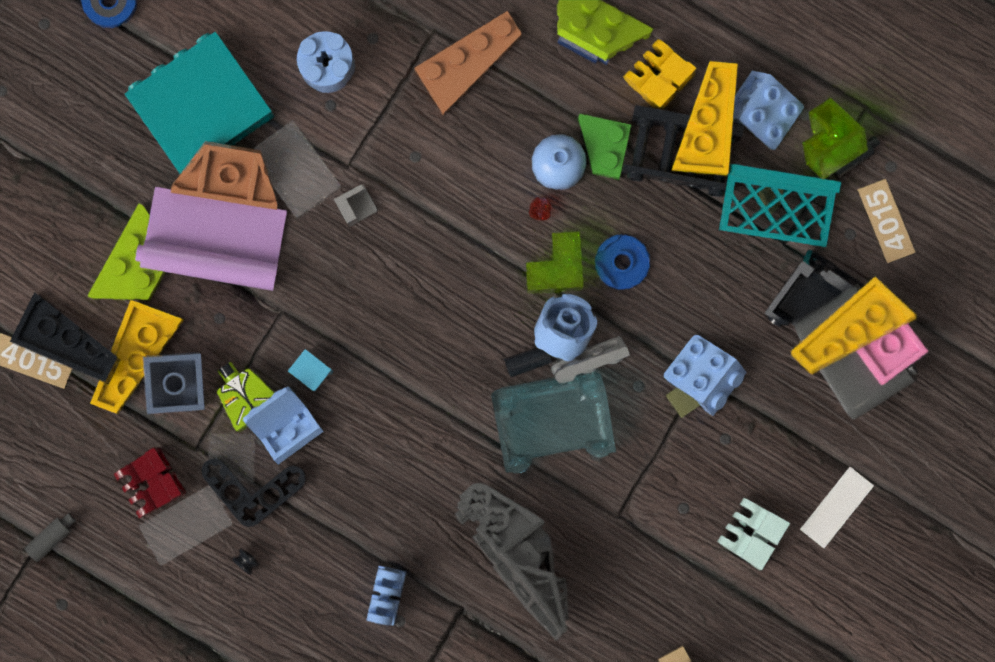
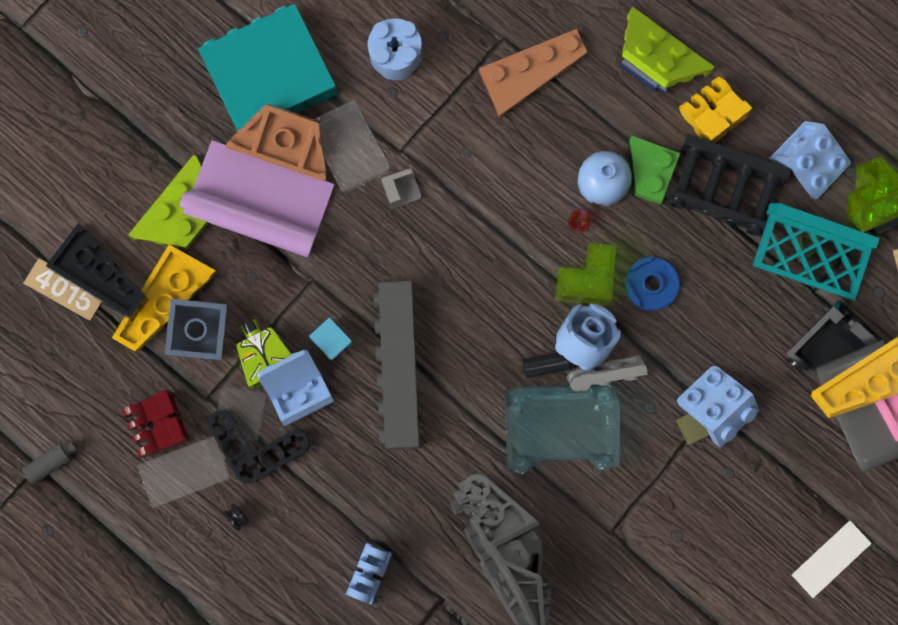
camera: 10 degrees right, 5 degrees down
yellow wing [672,61,738,176] -> none
light aqua legs [717,498,790,570] -> none
none -> dark grey brick [374,281,420,450]

